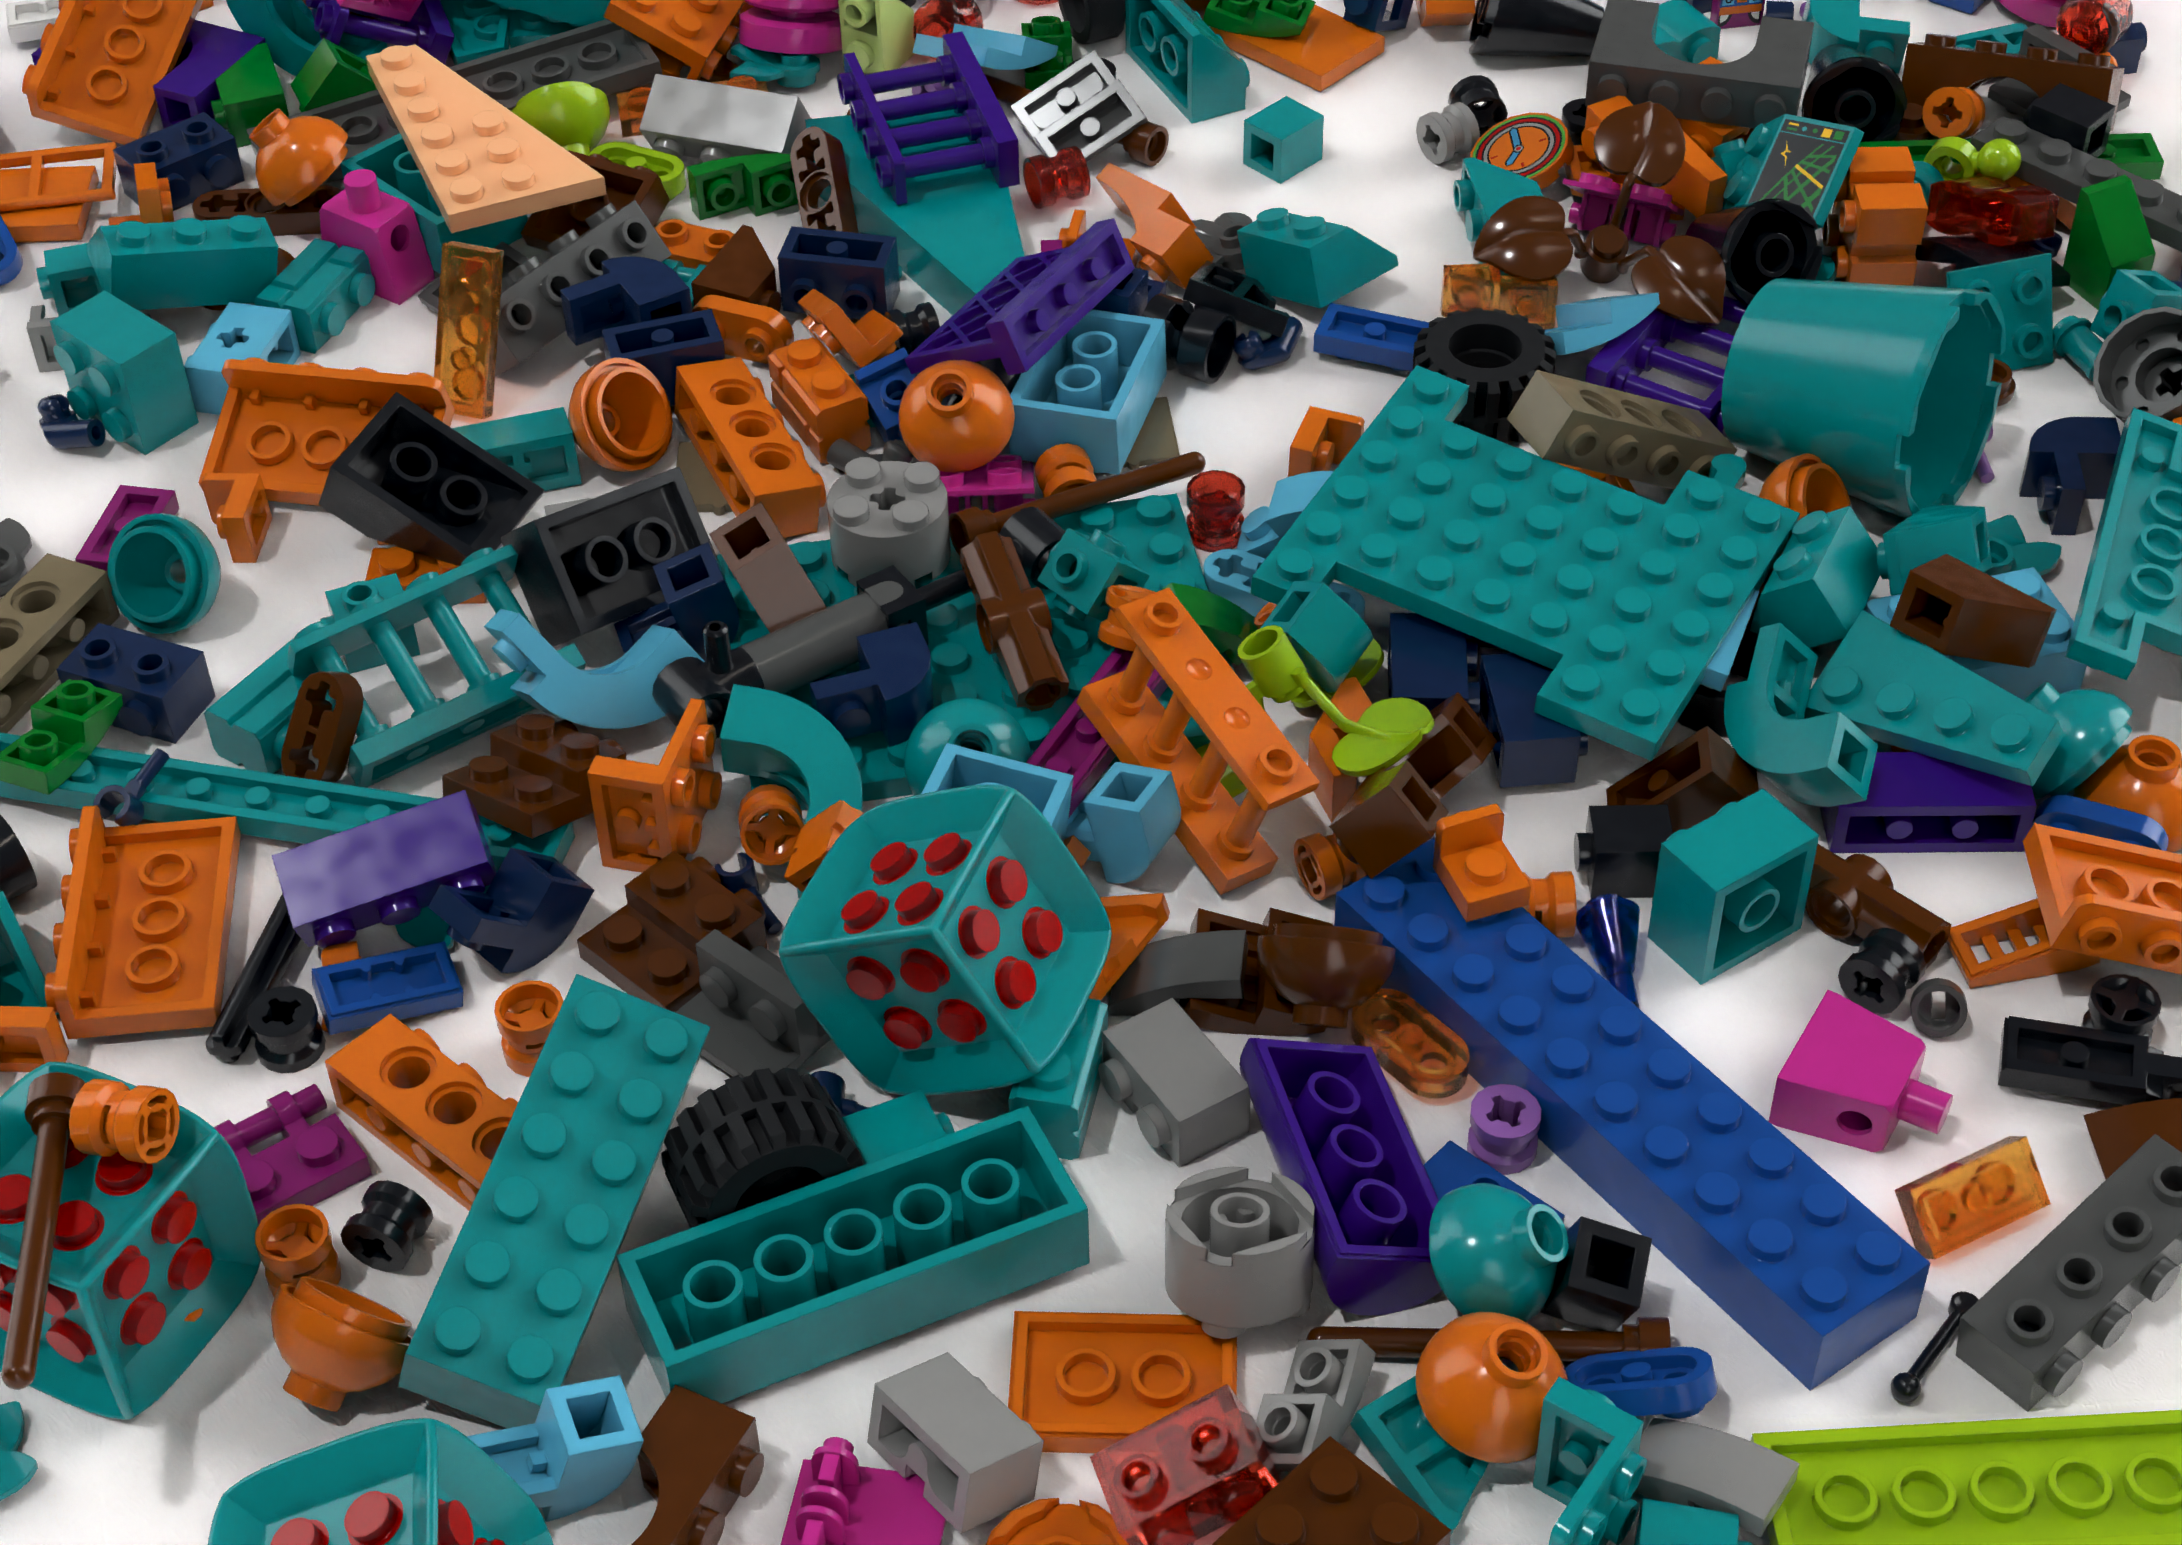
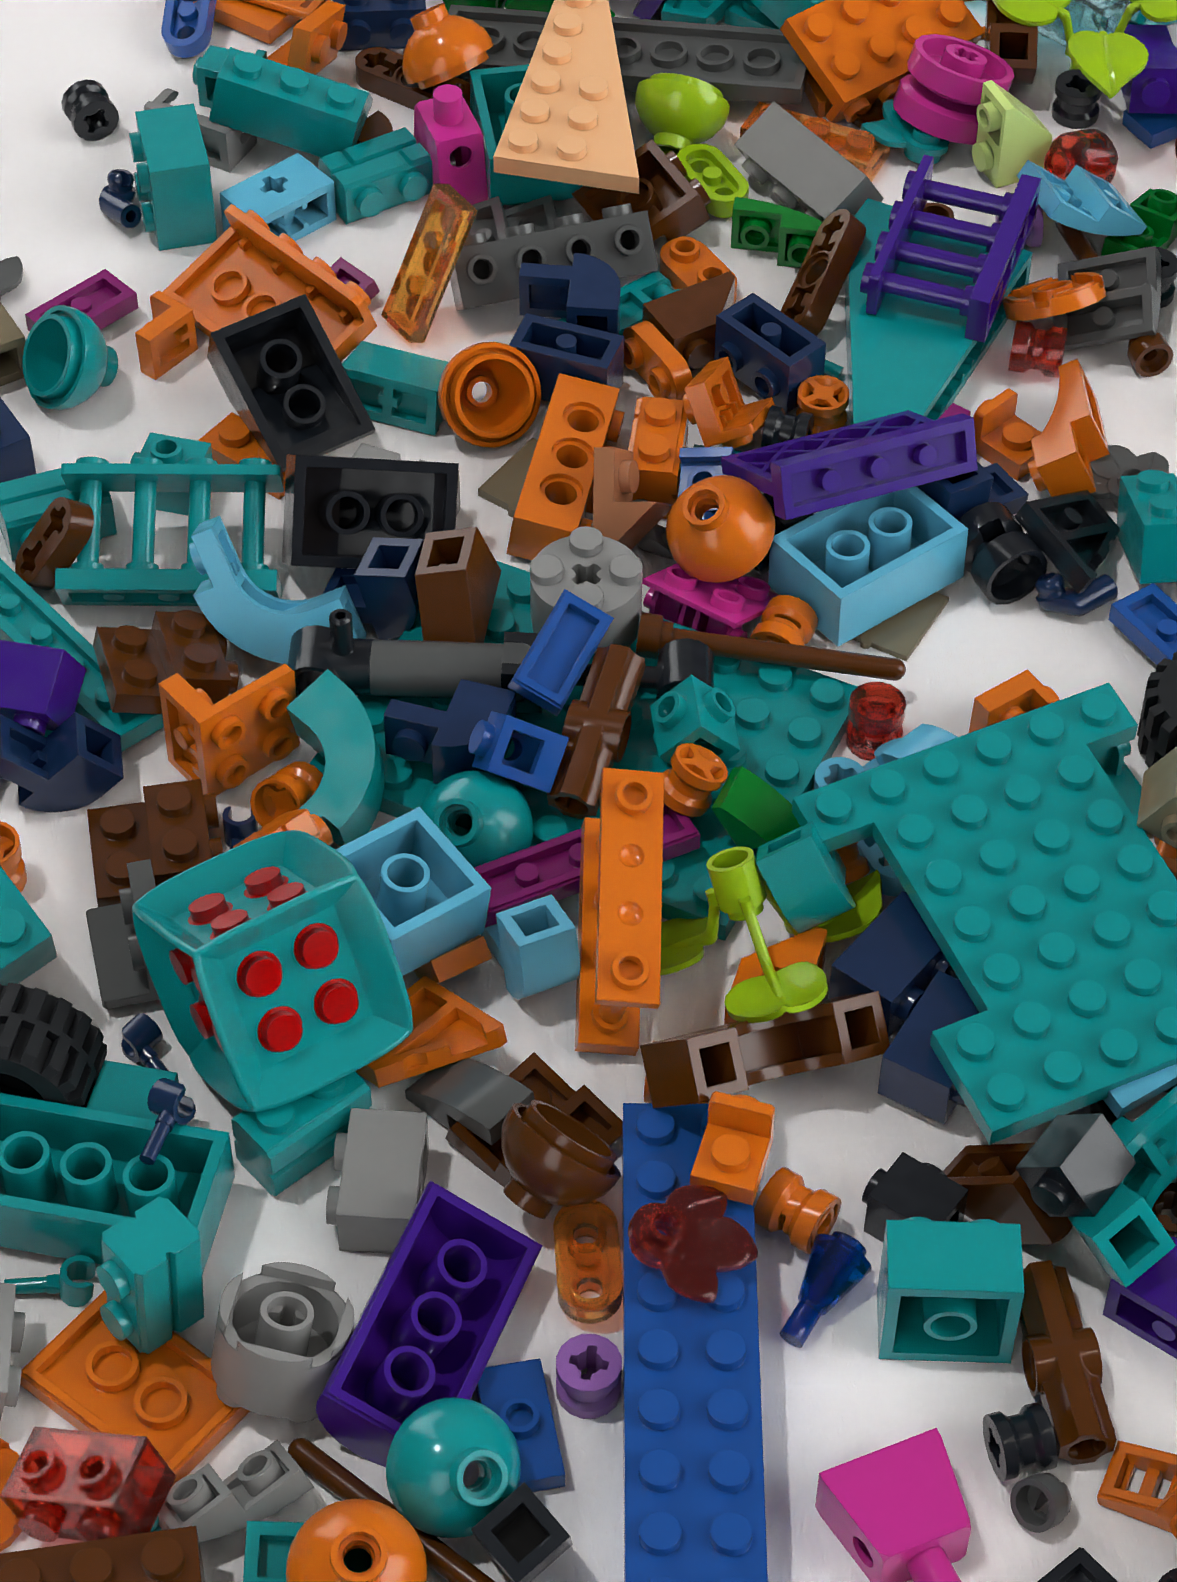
camera: 35 degrees right, 5 degrees up
none -> teal hand [4,1255,96,1307]
none -> teal brick [96,1196,204,1354]
none -> dark blue hand [139,1078,196,1165]
none -> blue brick [468,711,569,793]
none -> blue tile [507,589,614,716]
none -> nougat slope [593,447,671,550]
none -> clear red plate [628,1185,758,1303]
none -> orange wheel [796,375,849,434]
none -> orange tile [1003,272,1106,321]
none -> black brick [1015,1113,1136,1217]

